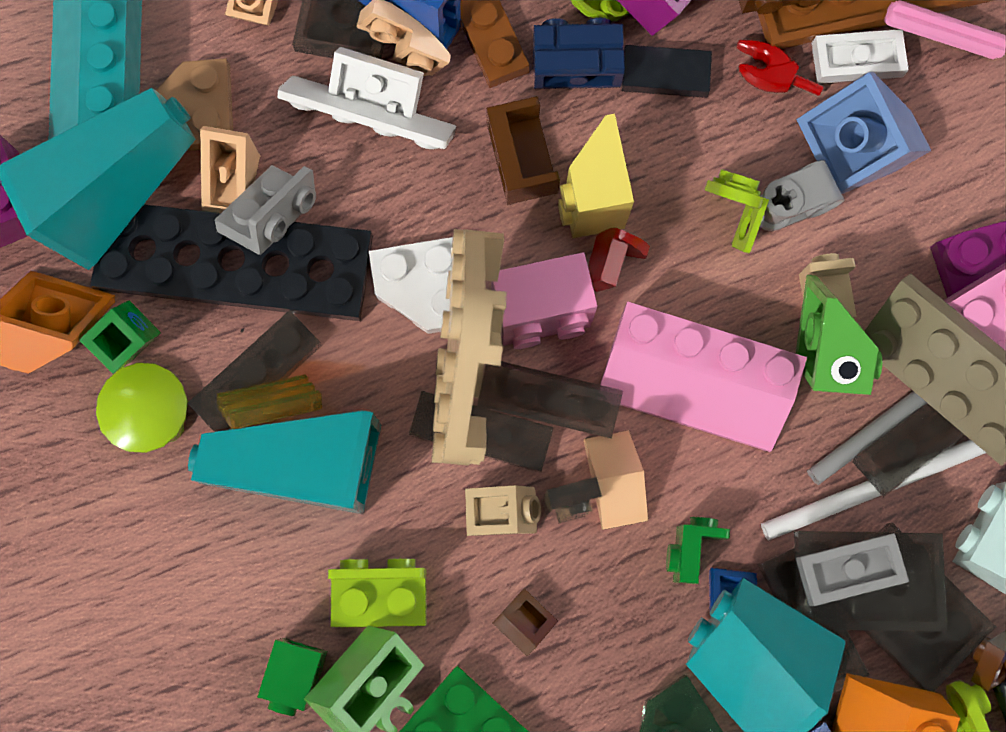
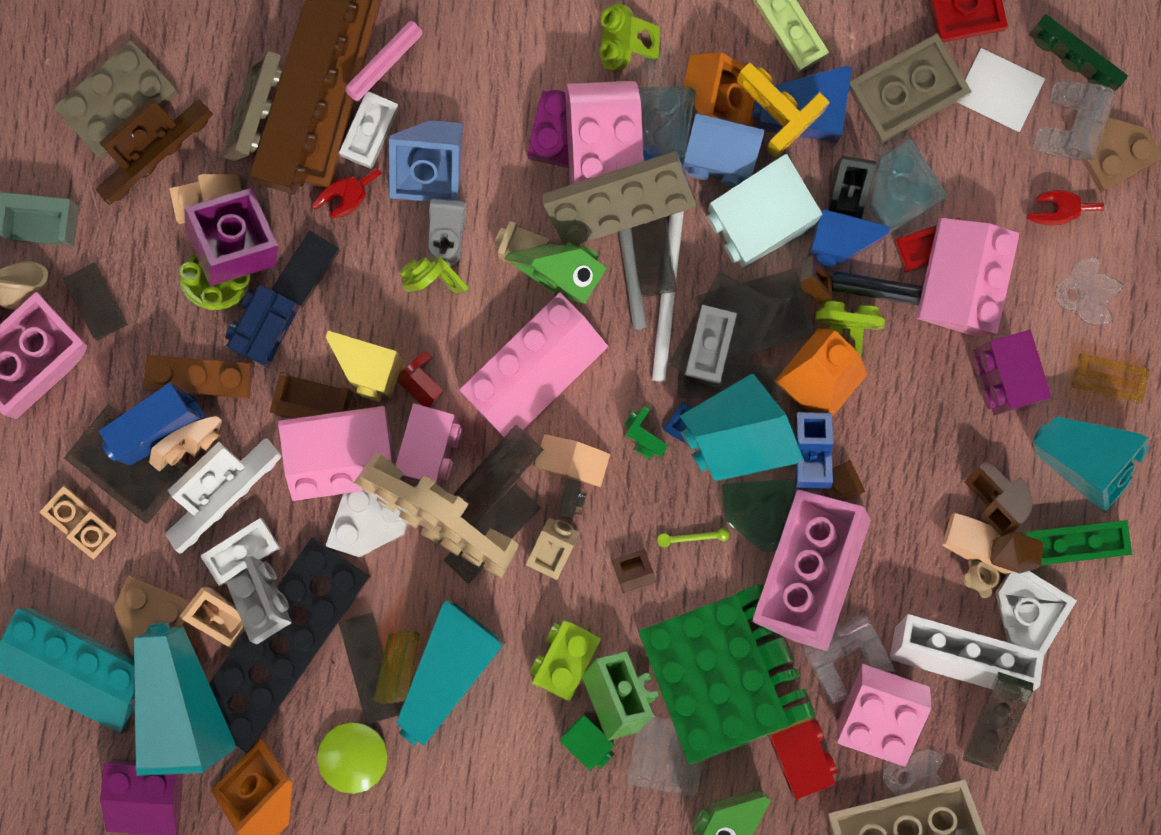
camera: 65 degrees left, 5 degrees up
green brick [79,300,161,374] -> none
none -> white plate [200,518,281,586]
none -> bright pink slope [278,406,396,501]
none -> lime hinge [657,527,730,547]

